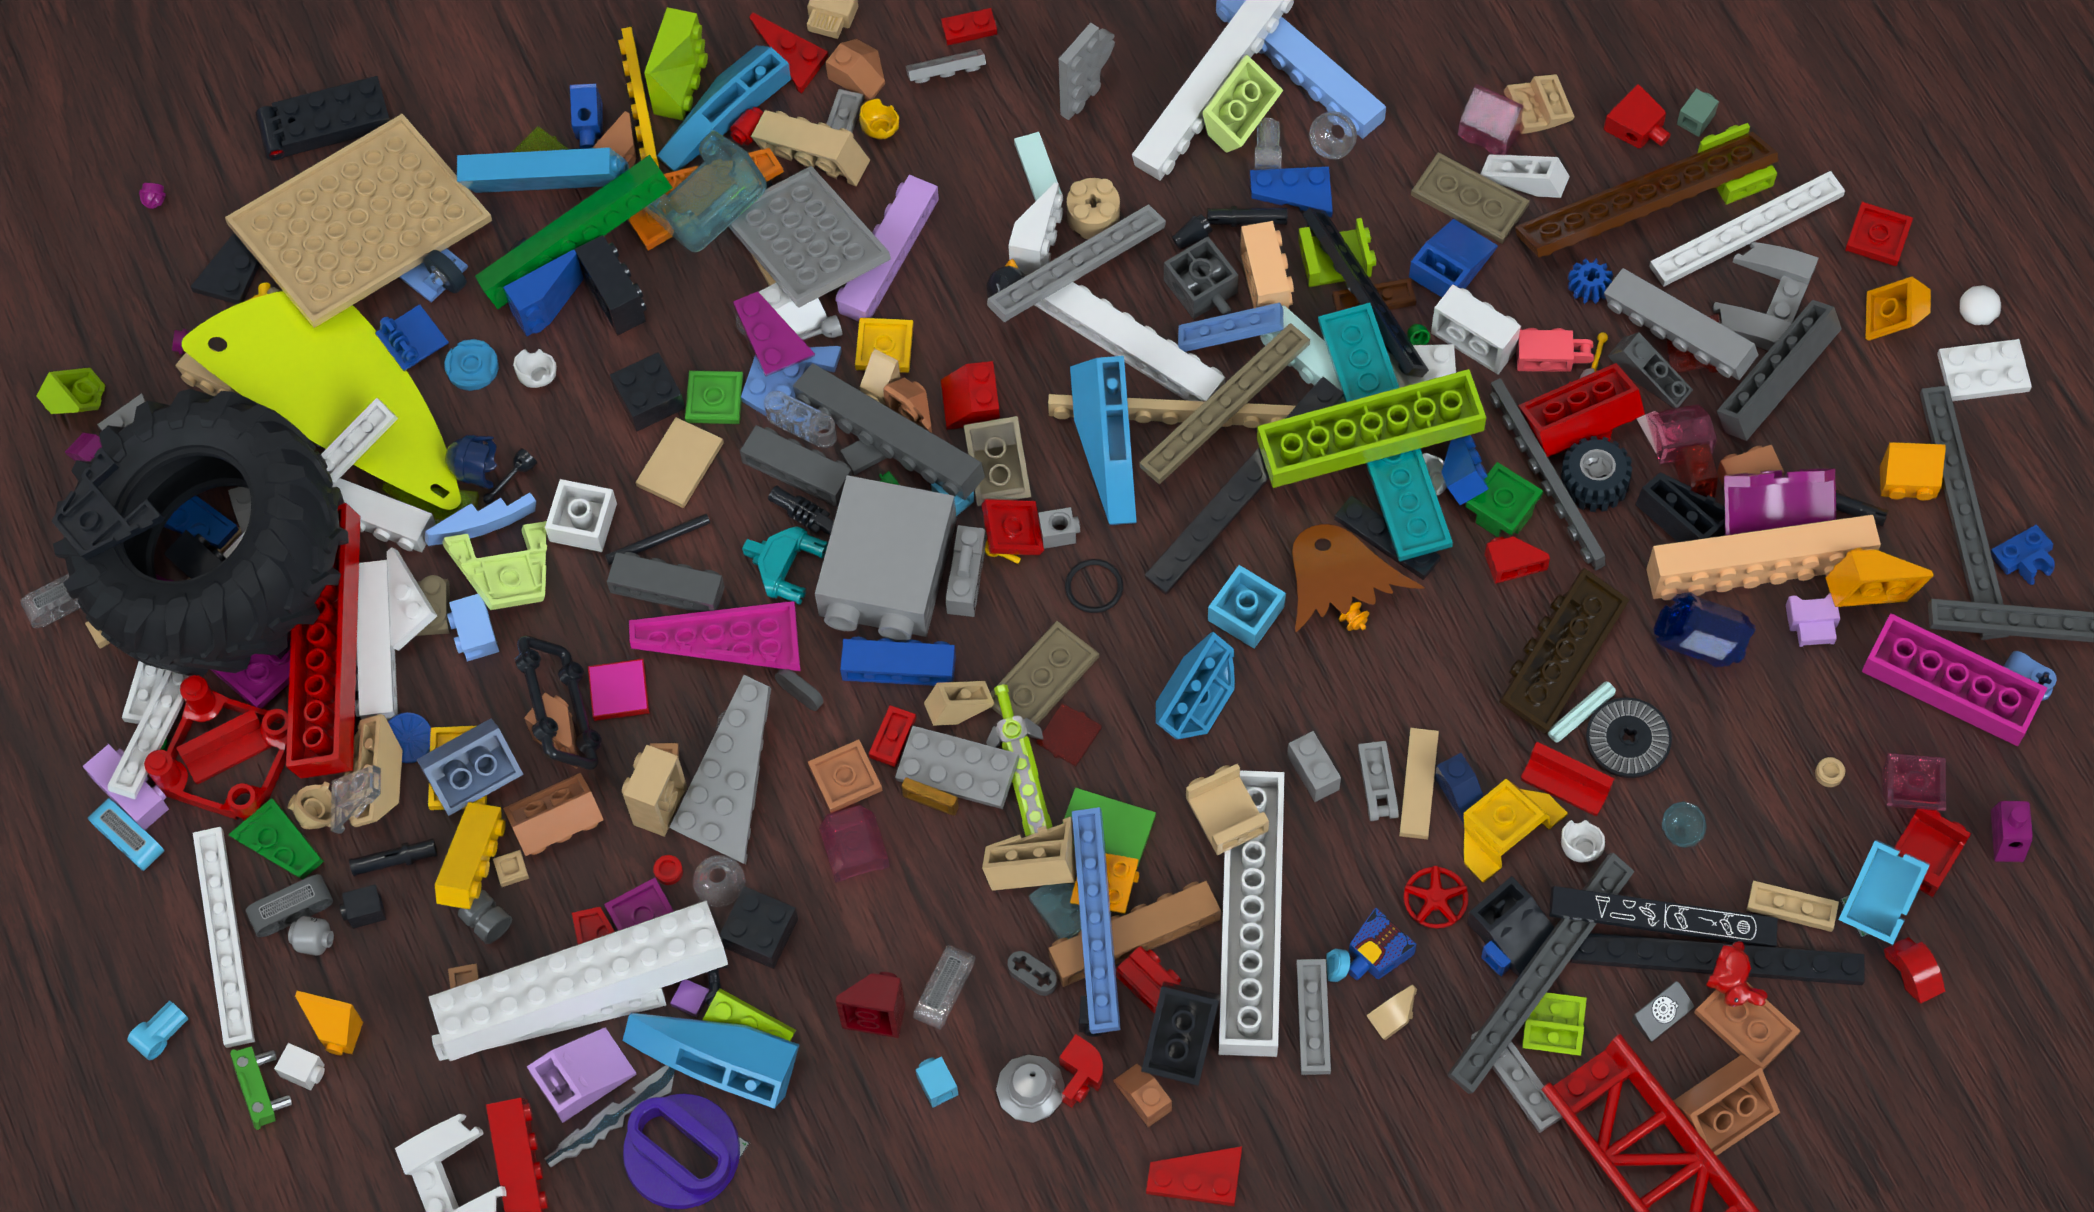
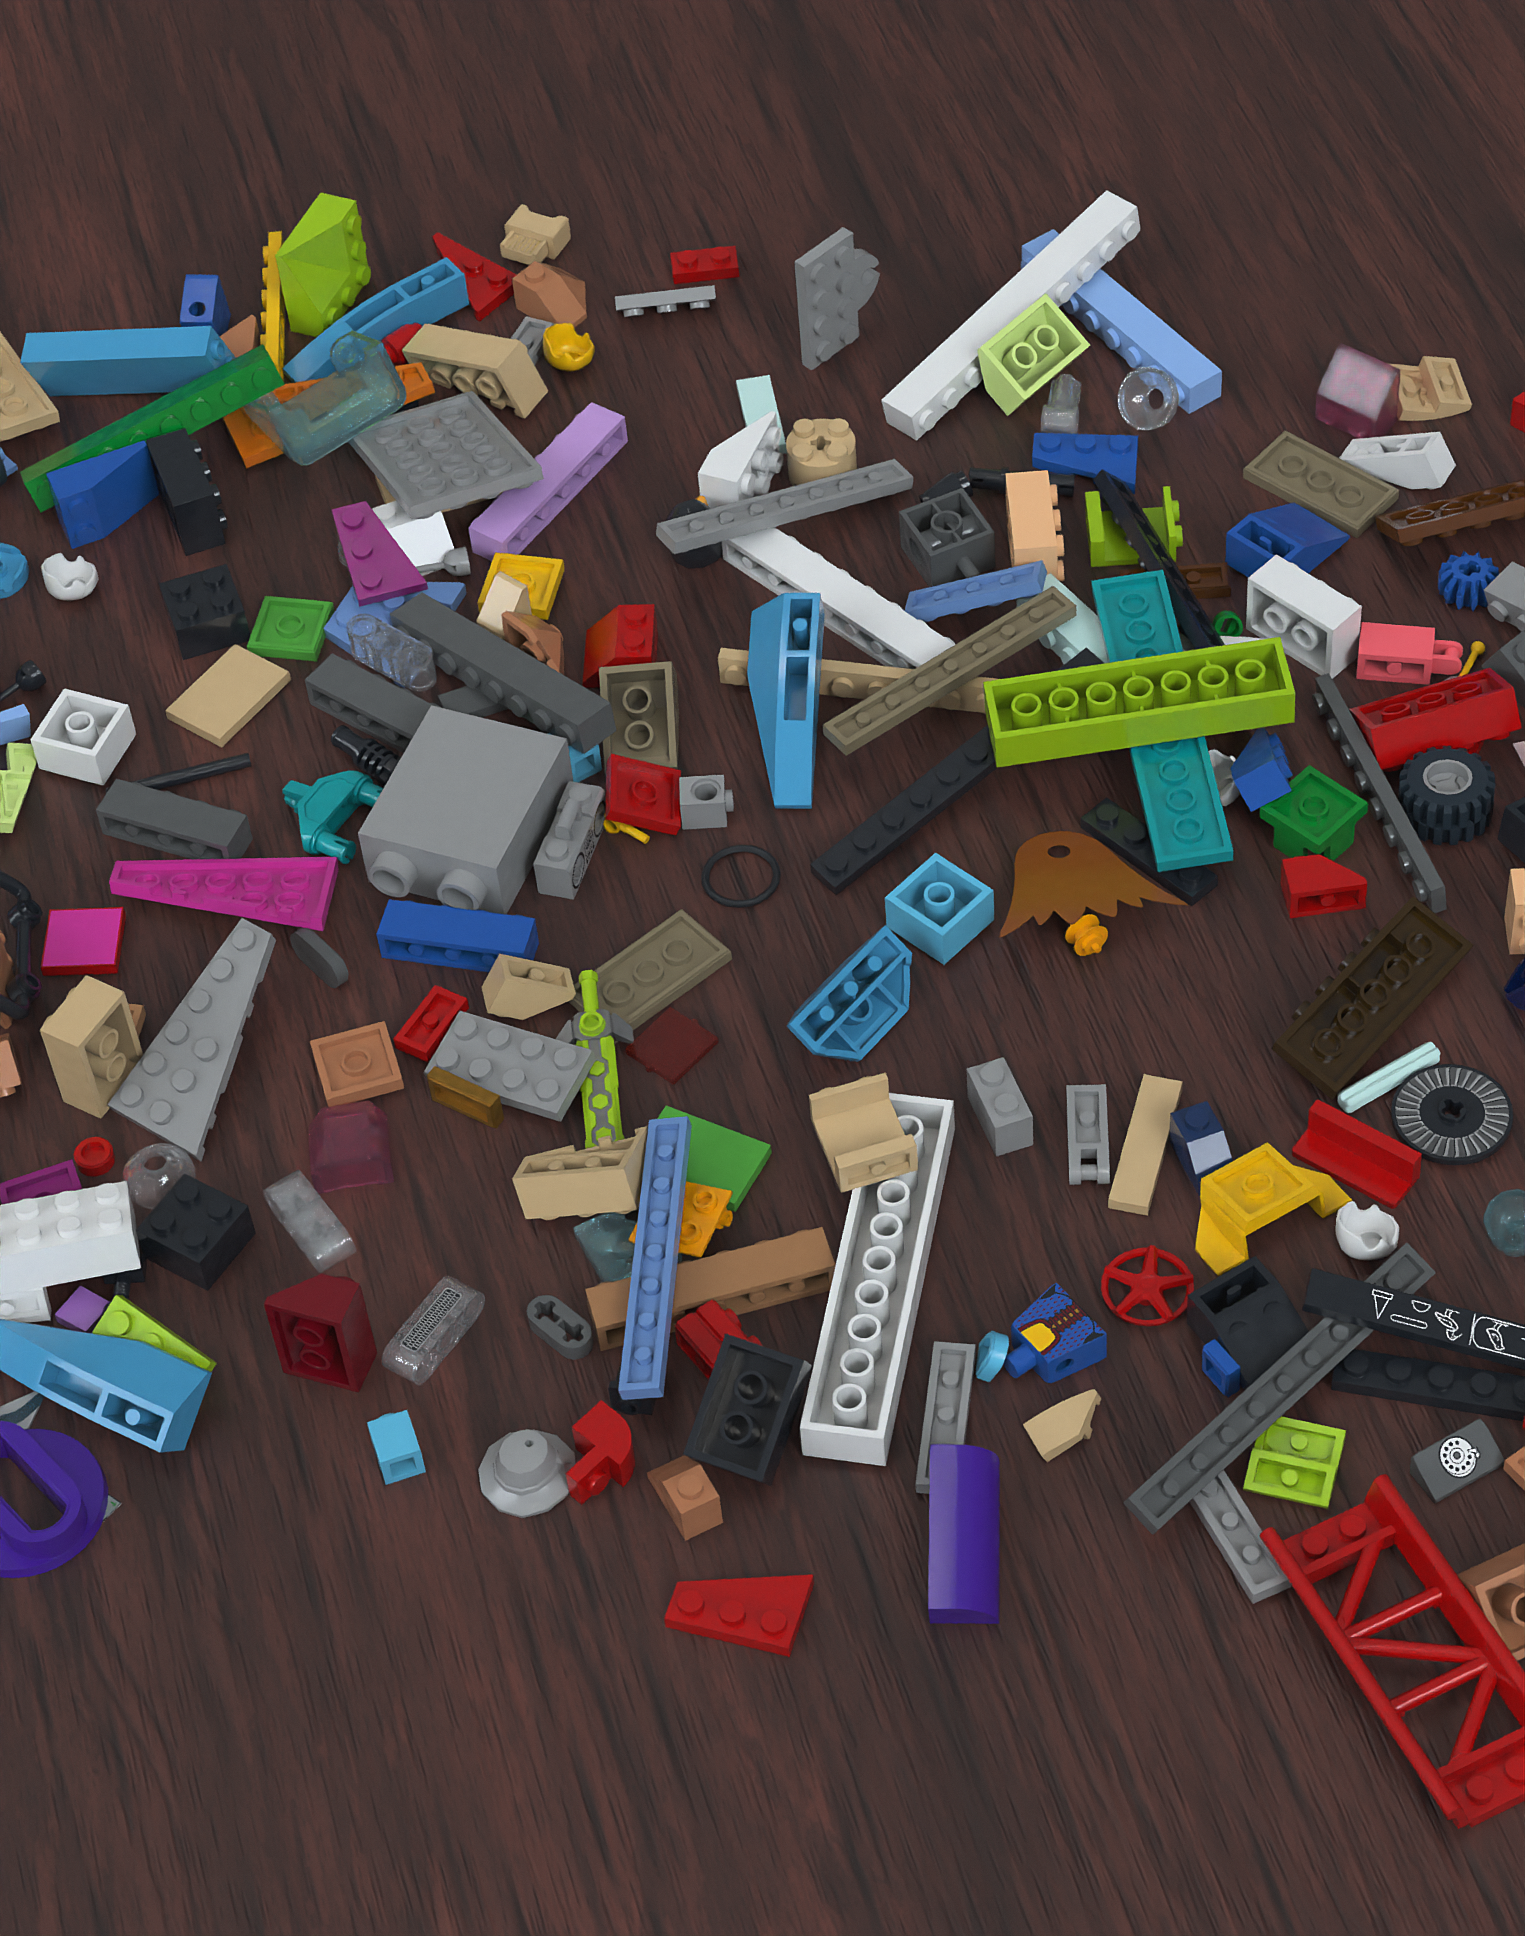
camera: 10 degrees right, 15 degrees down
none -> clear beam [263,1170,356,1273]
none -> dark purple brick [928,1444,1000,1624]

